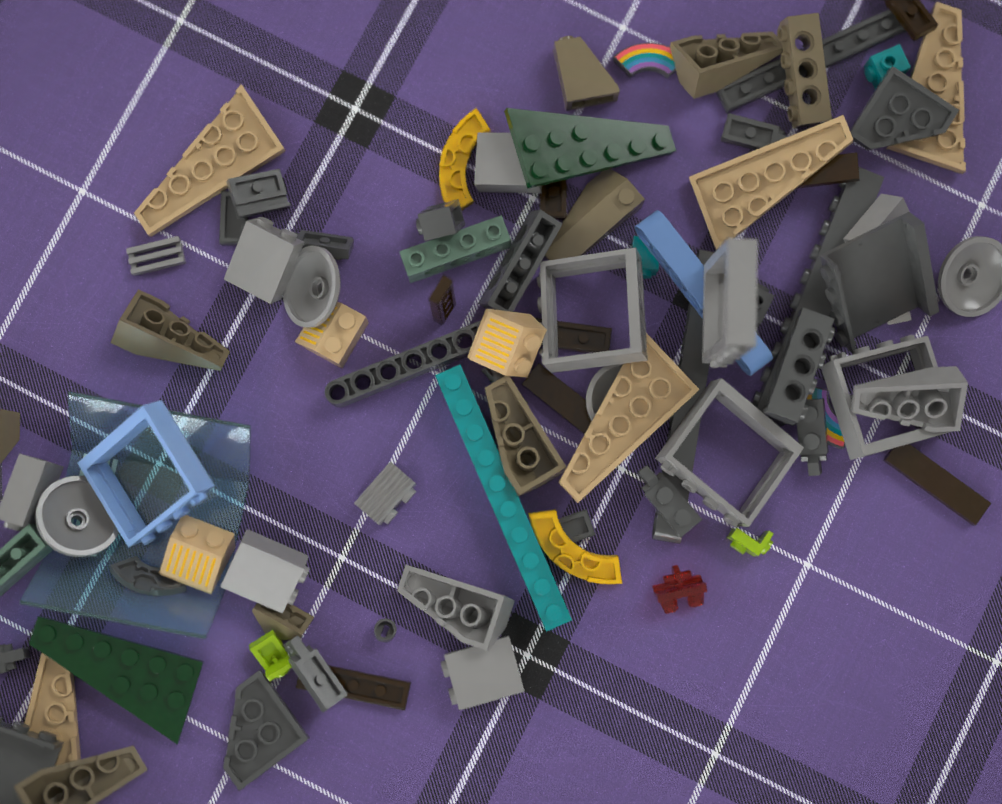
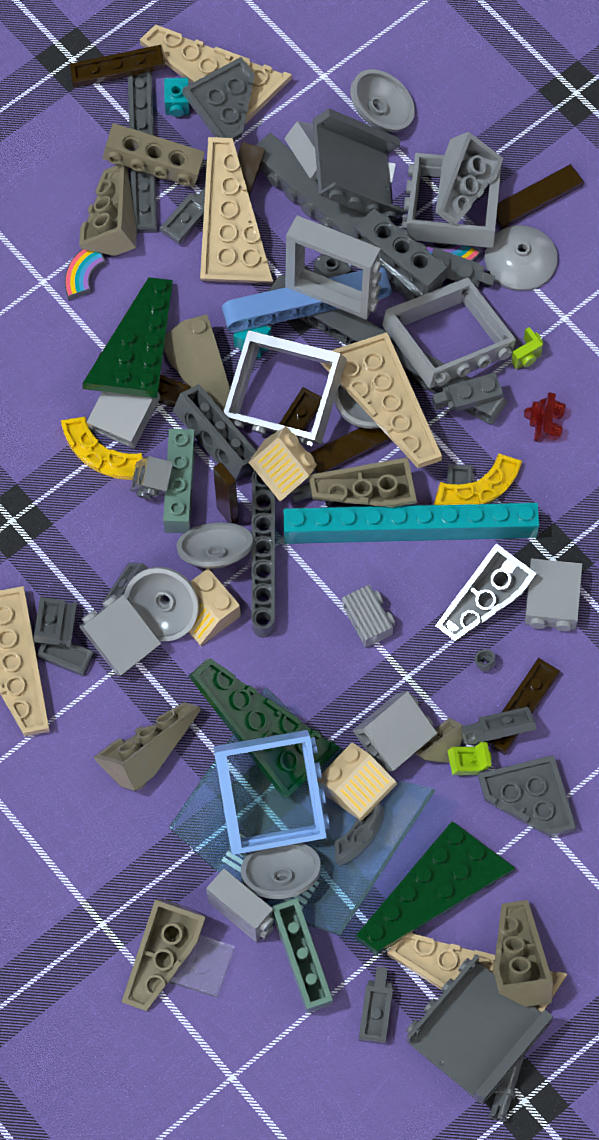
camera: 65 degrees left, 15 degrees down
light grey tile [126,236,186,276] -> none
dark tan slope [553,36,620,111] -> none
none -> light grey dish [177,522,253,569]
none -> dark green wing [188,658,340,798]
none -> light grey dish [485,225,558,292]

